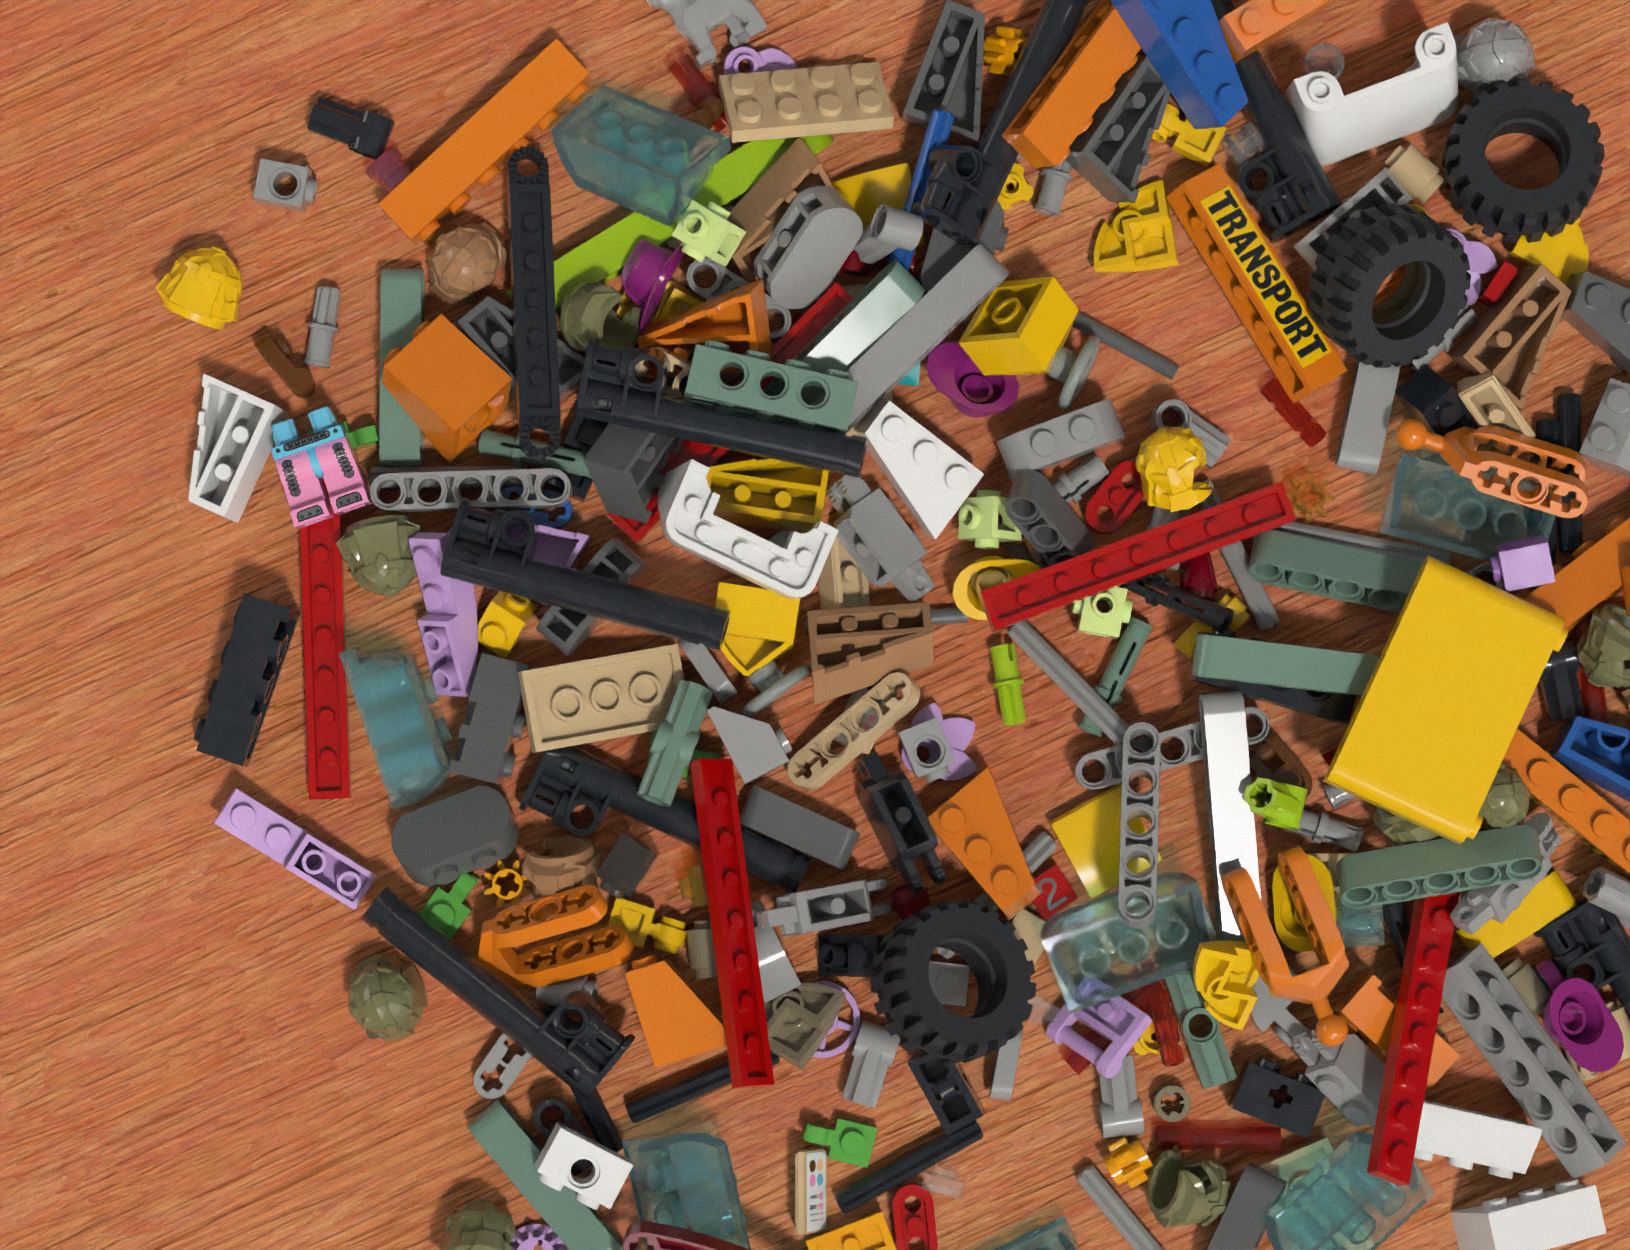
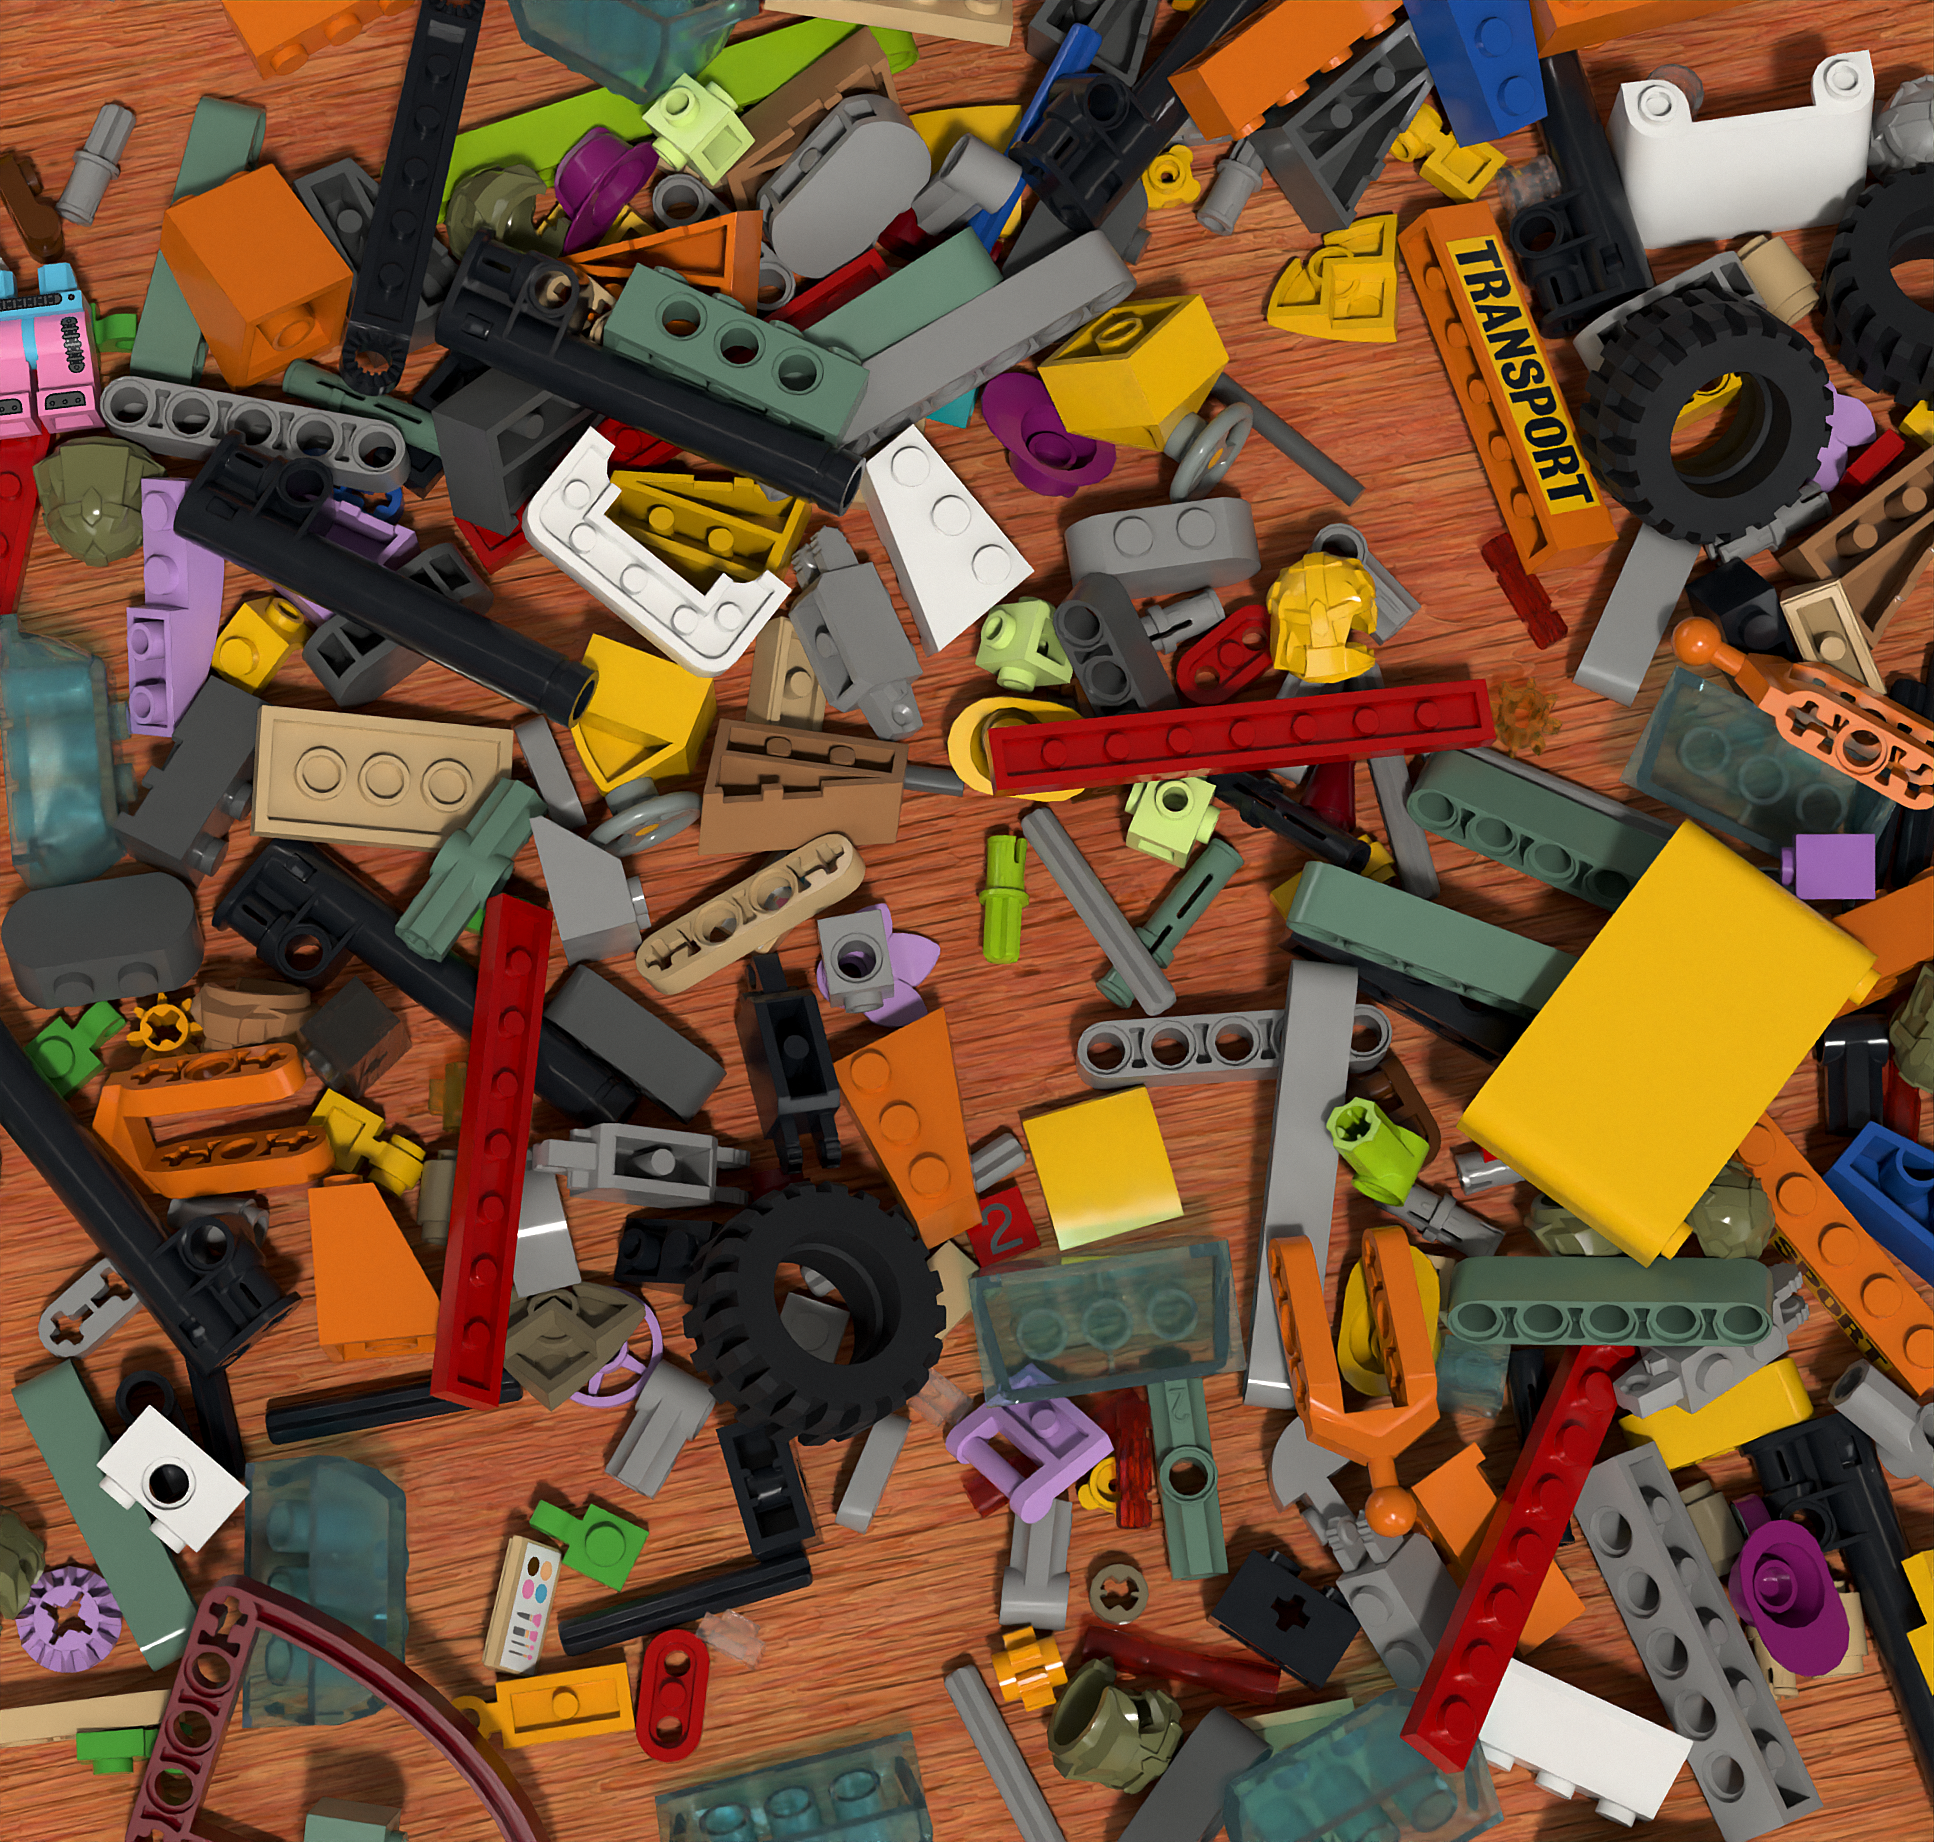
camera: 10 degrees right, 10 degrees down
medium nougat helmet [426,221,510,306] -> none
light grey beam [1118,722,1160,929] -> none
yellow brick [1193,941,1260,1030] -> none

